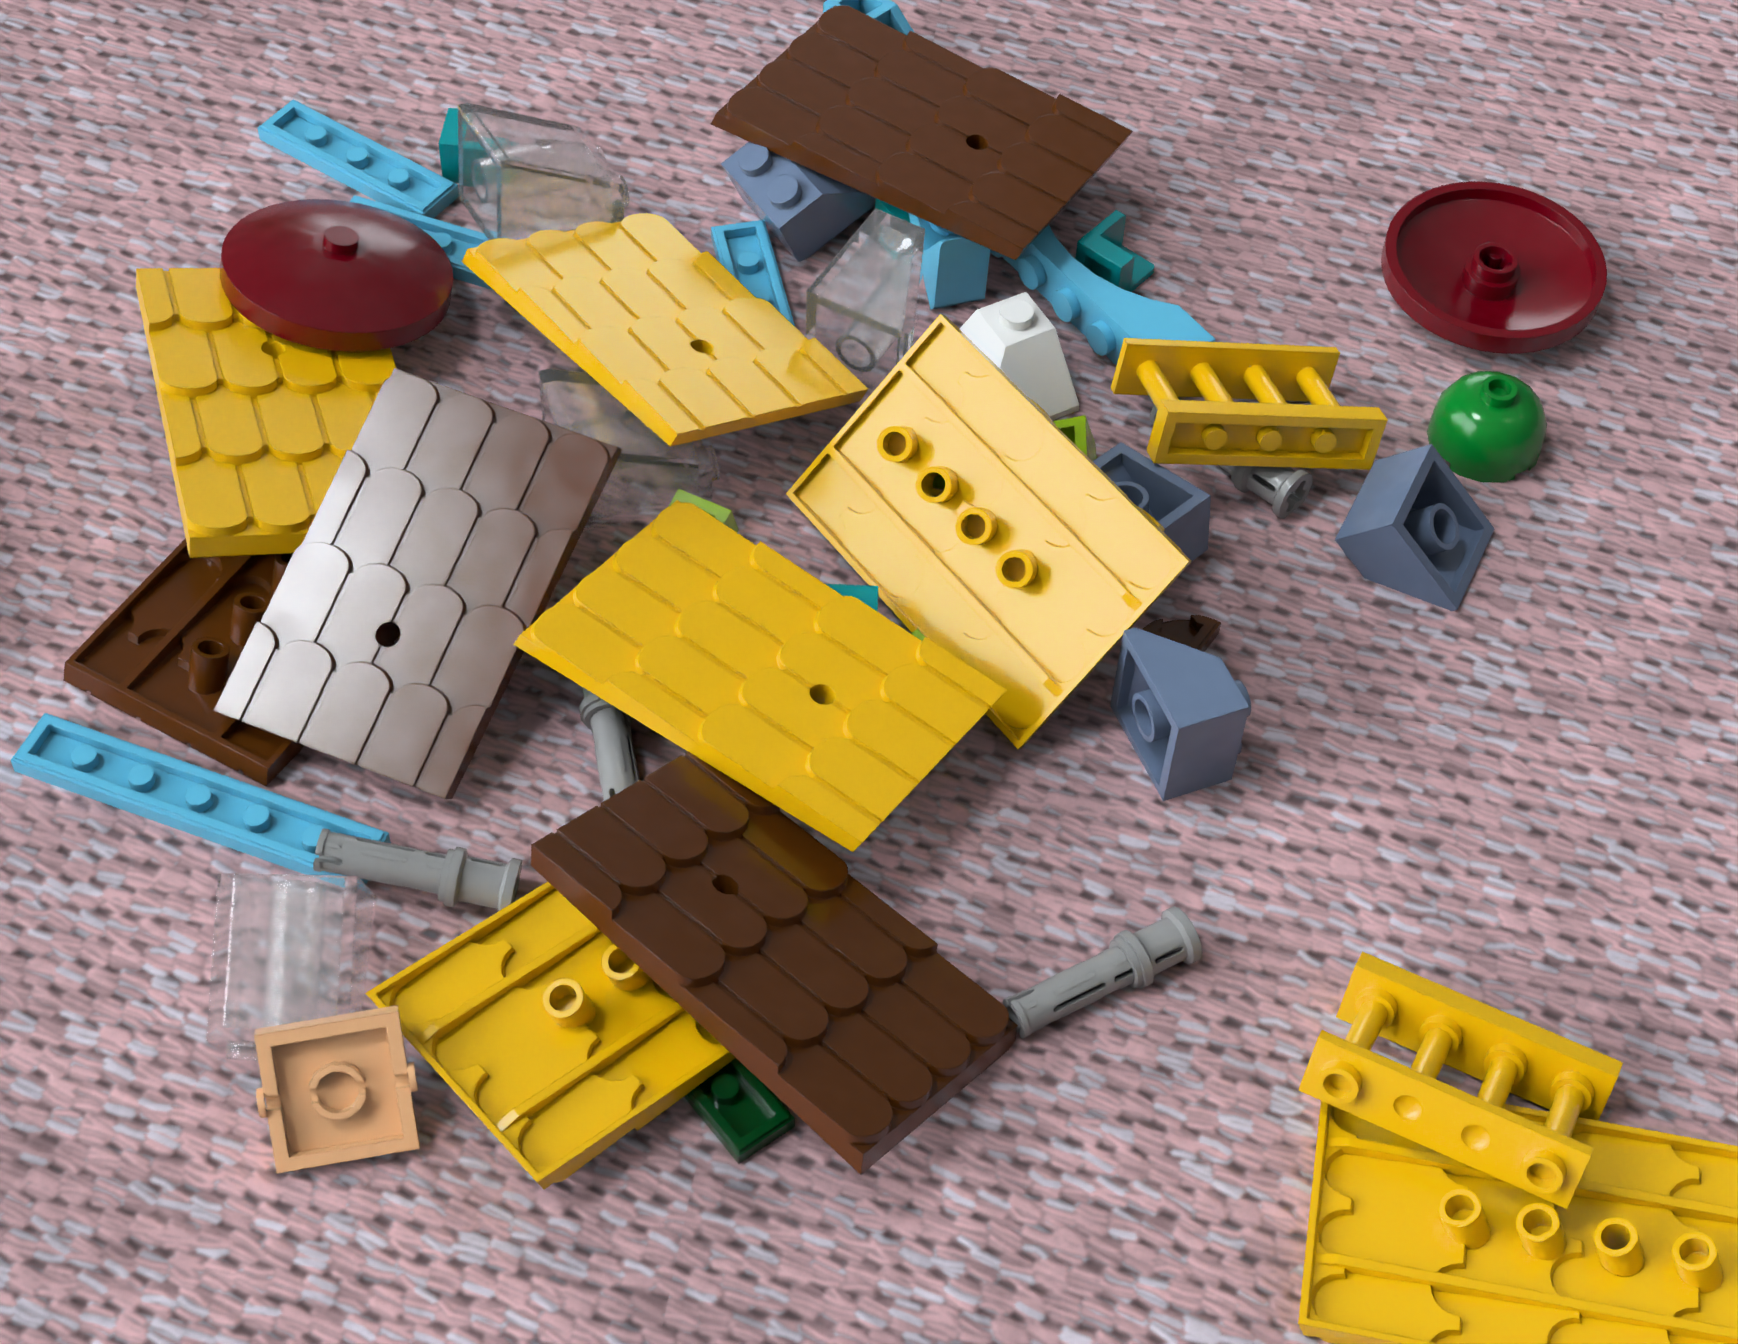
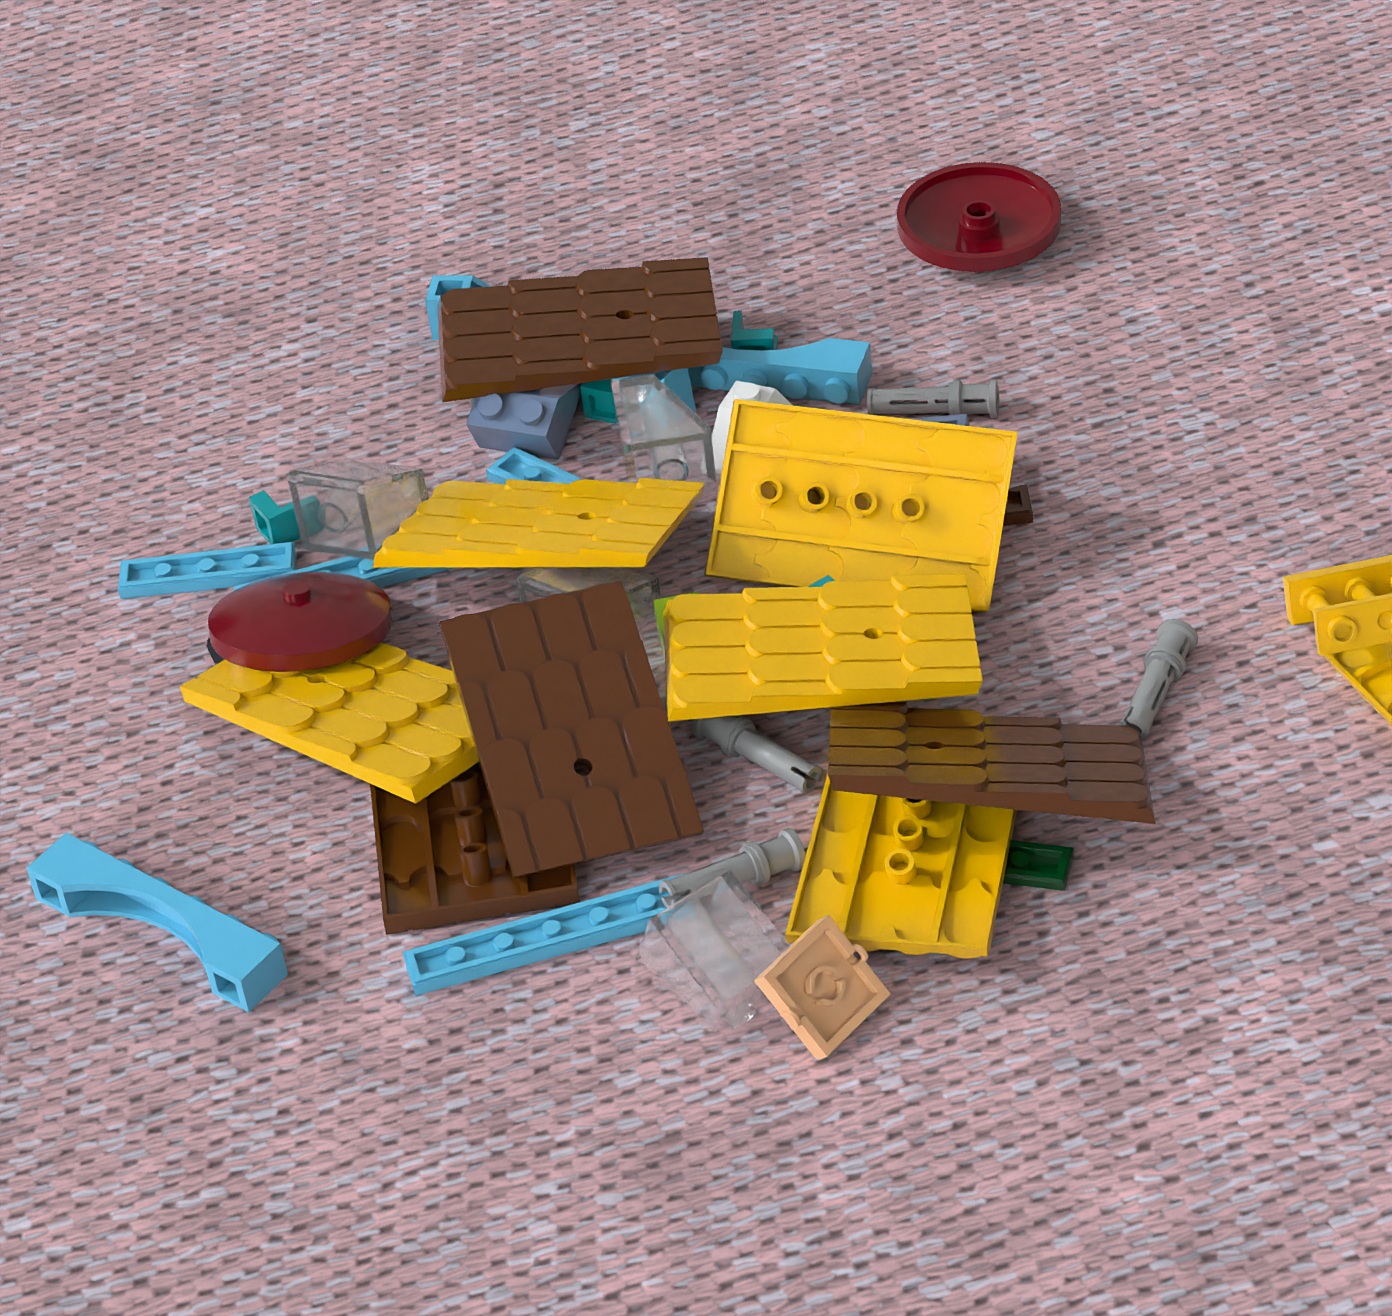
camera: 30 degrees left, 10 degrees down
sand blue slope [1110,627,1251,801] -> none
yellow fence [1111,338,1388,470] -> none
sand blue slope [1335,444,1494,611] -> none
green cylinder [1427,371,1547,483] -> none

